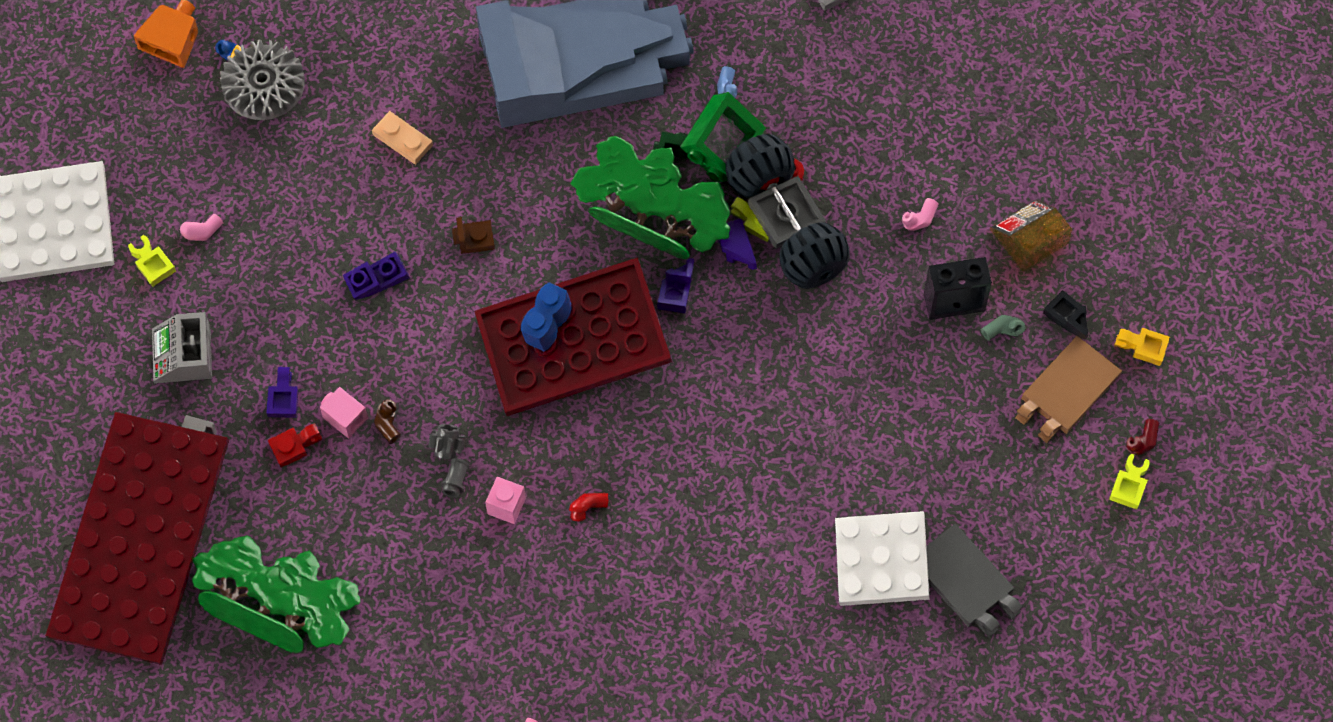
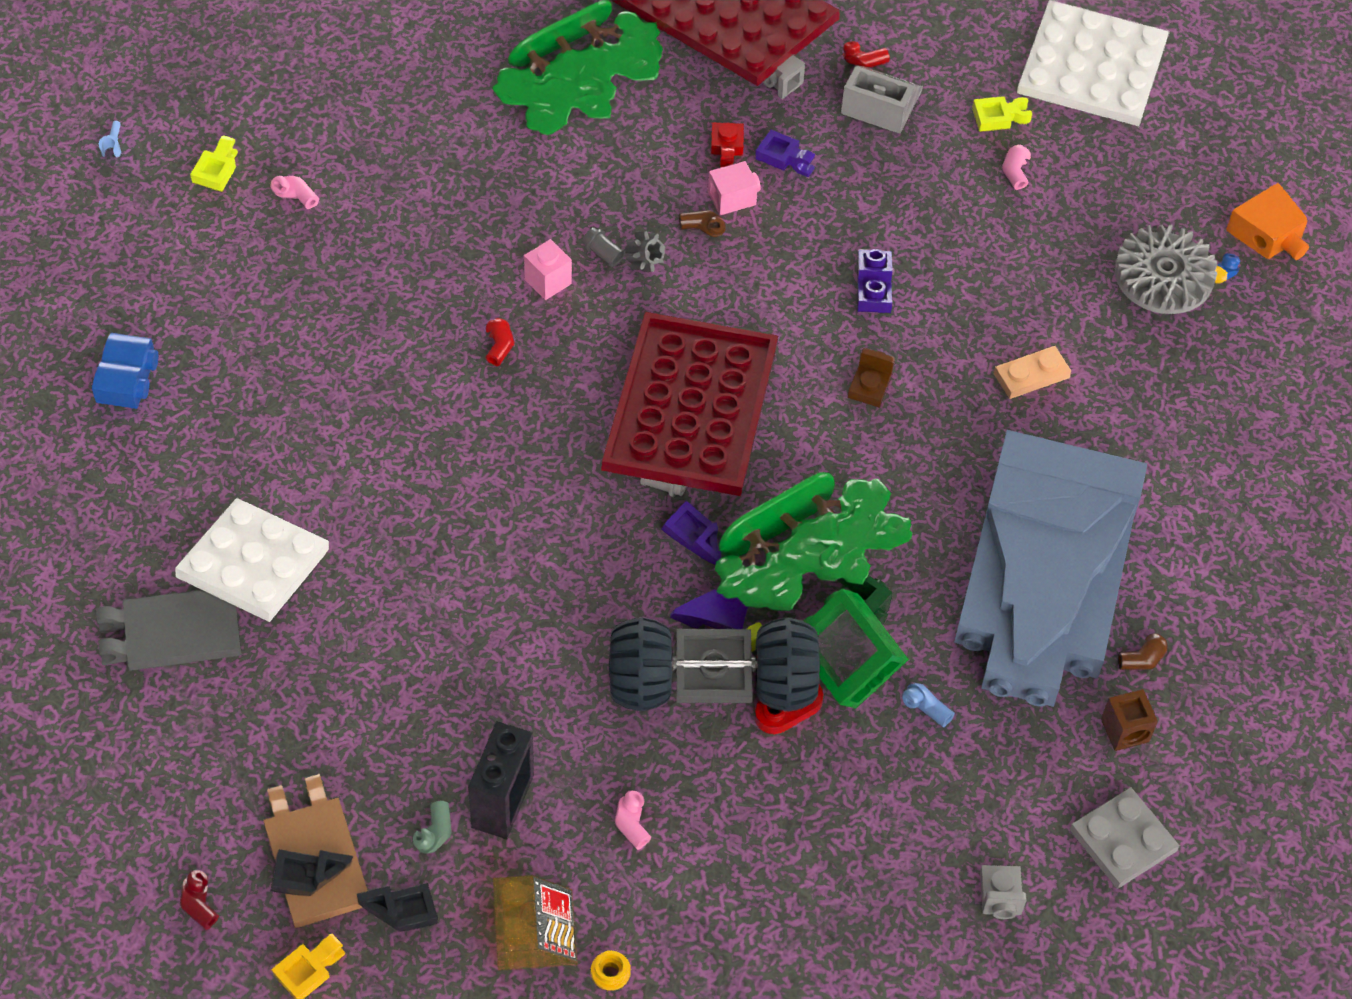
camera: 115 degrees right, 10 degrees down
blue brick [521,282,572,352] -> none
neon yellow plate [1109,454,1149,510] -> none
none -> black slope [270,849,353,896]
none -> yellow plate [591,951,631,991]
none -> red arm [843,41,890,68]

